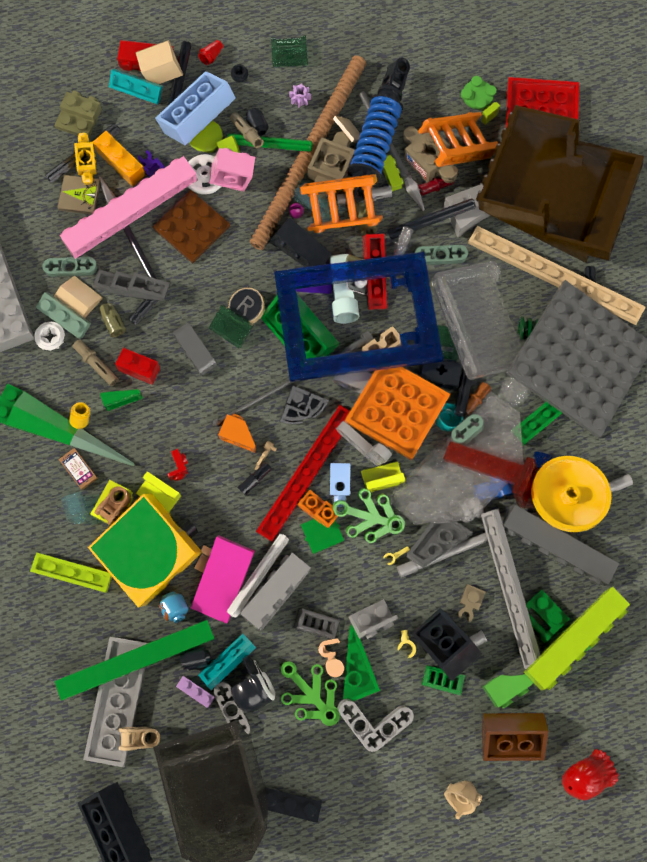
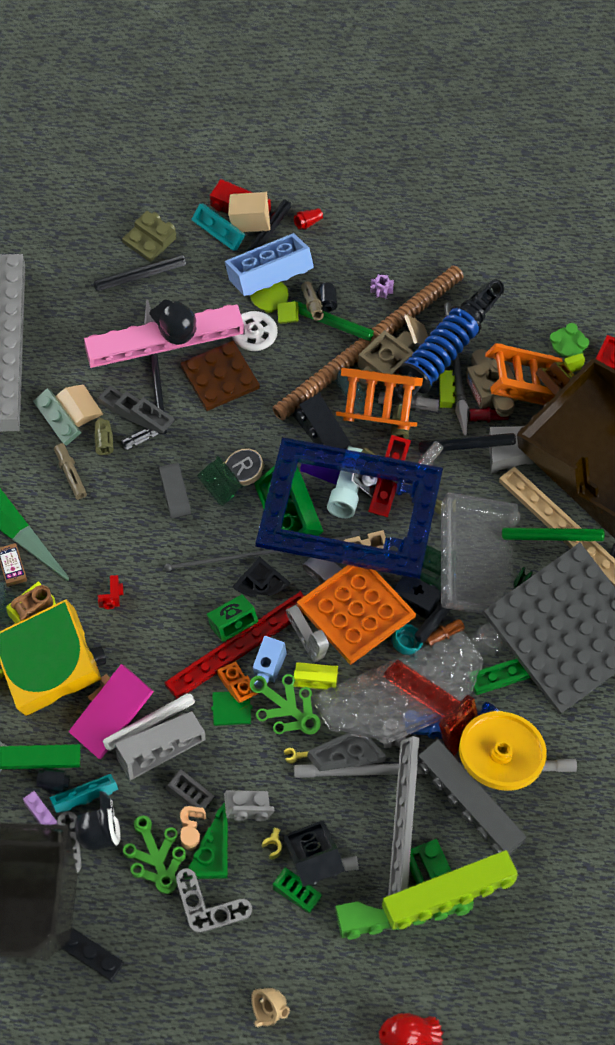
camera: 20 degrees right, 15 degrees down
white gear [34,322,65,351] -> none
sand green beam [42,257,98,277] -> none
dark tan tile [58,175,101,215] -> none
yellow brick [69,402,90,429] -> none
yellow piece [74,133,97,185] -> none
light orange brick [93,131,146,187] -> none
green slope [100,389,143,411] -> none
red brick [115,347,160,385] -> none
neon yellow panel [136,472,181,513] -> none
dark purple plate [138,150,165,178] -> none
dark azure head [159,592,189,623] -> none
bright pink brick [209,148,255,191] -> none
orange slope [218,414,256,453] -> none
black plate [231,64,248,82] -> none
black axle [237,462,272,496] -> none
tan piece [254,441,277,470] -> none
clear green plate [271,35,308,67] -> none
magenta hinge [289,203,304,219] -> none
sand green beam [414,245,468,265] -> none
sand green beam [451,414,484,446] -> none
dark tan plate [458,584,486,622] -> none
reddish brown slope [482,713,548,761] -> none
none -> black piece [149,299,197,345]
none -> green brick [206,594,259,642]
none -> green axle [502,528,605,541]
none -> reddish brown slope [535,362,575,396]

